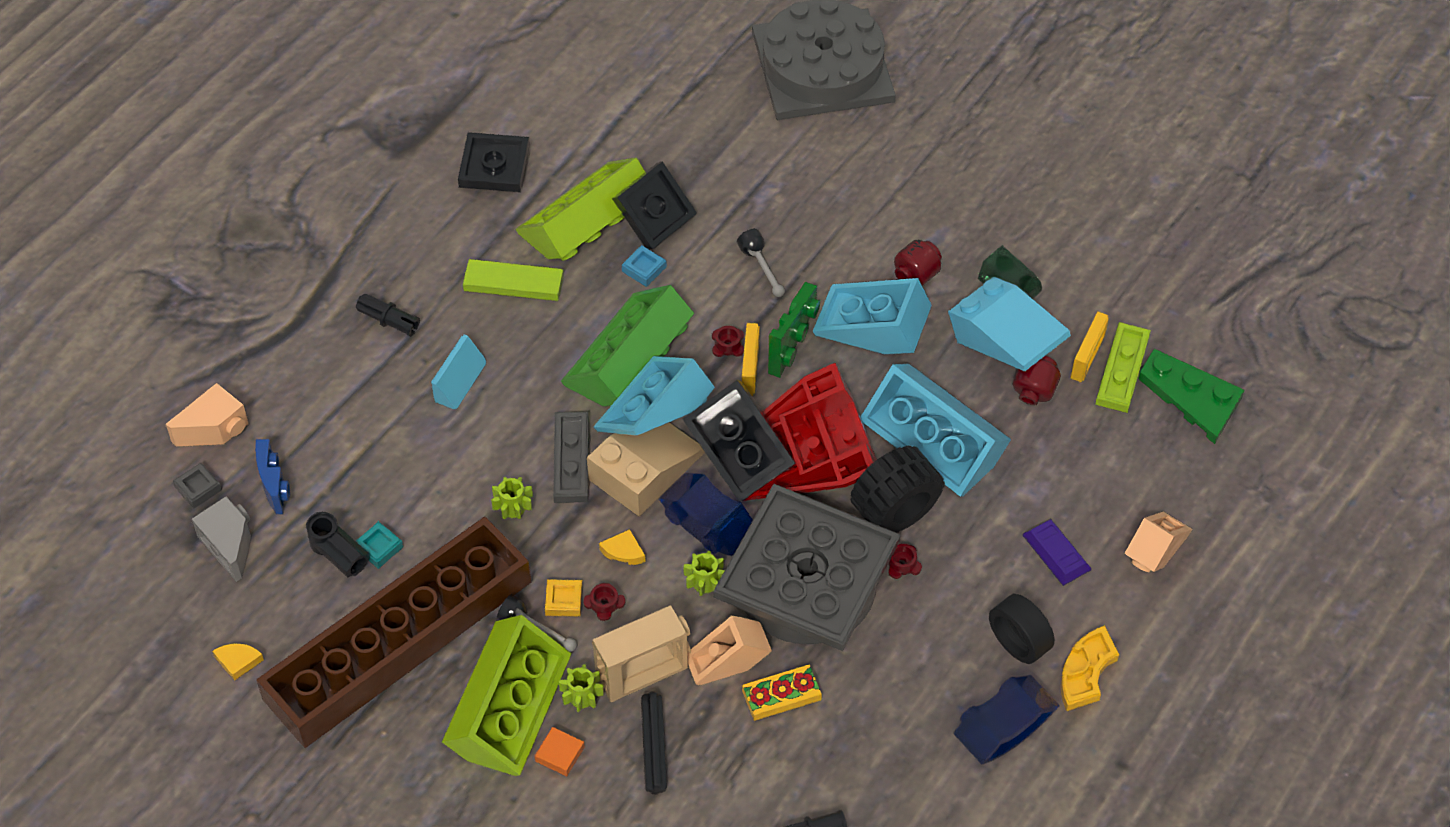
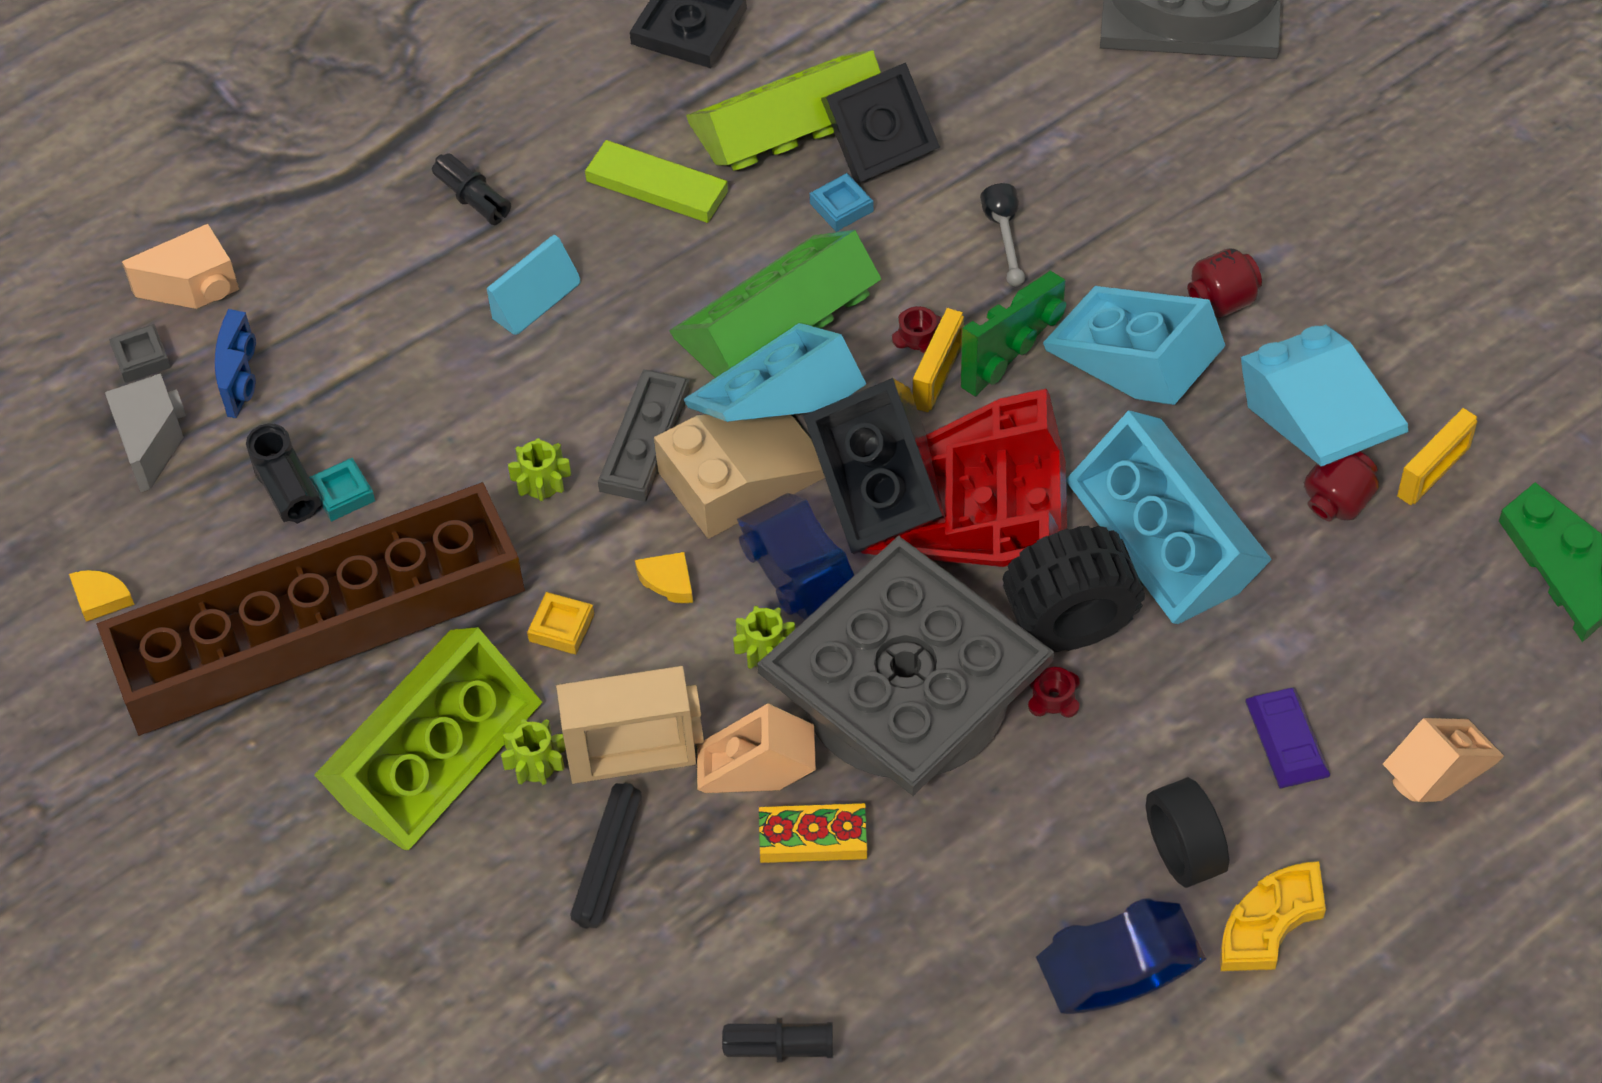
camera: 20 degrees right, 0 degrees up
hinge [497,594,577,652] -> none
orange tile [535,727,585,777] -> none
dark red plate [583,583,625,621] -> none
clear green leg [978,245,1042,299] -> none
lime tile [1095,322,1151,413] -> none

